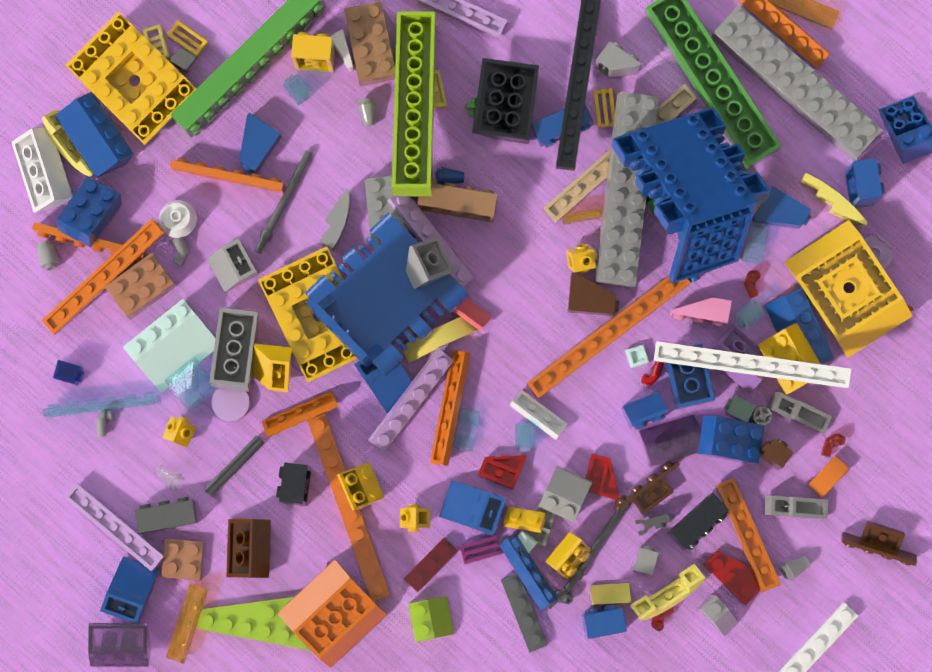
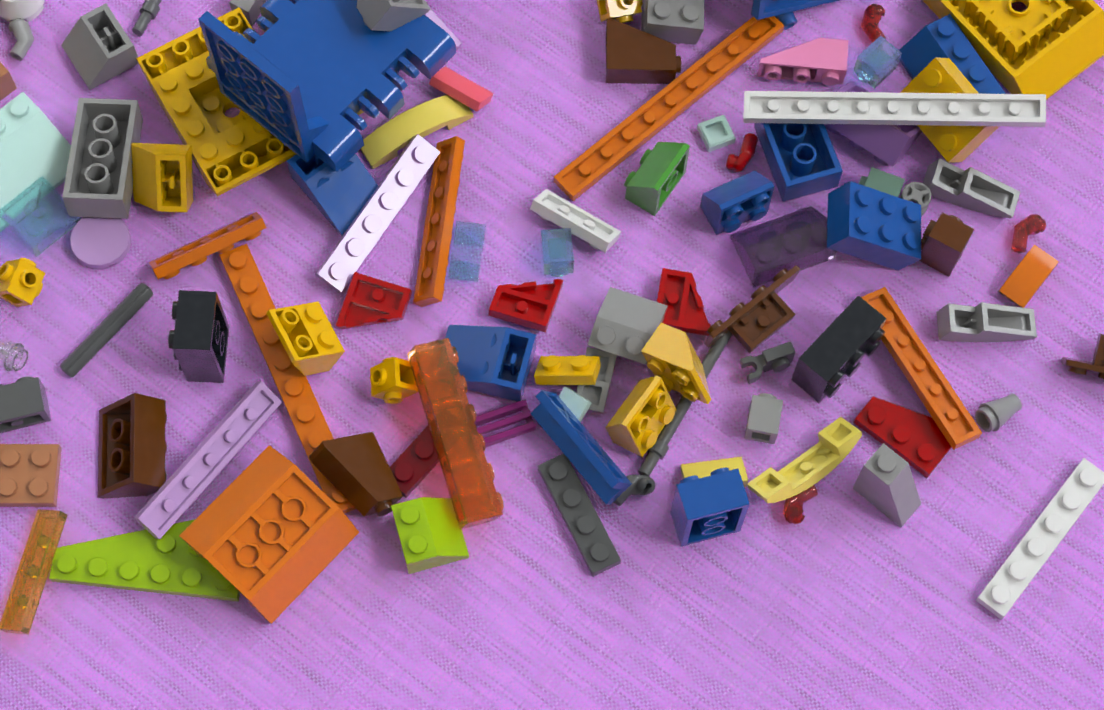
camera: 10 degrees left, 15 degrees down
none -> lavender plate [134,381,282,539]
none -> reddish brown slope [309,432,403,516]
none -> red wing [336,272,412,329]
none -> clear orange brick [407,338,504,530]
none -> bright green slope [624,142,690,216]
none -> yellow slope [641,323,711,404]

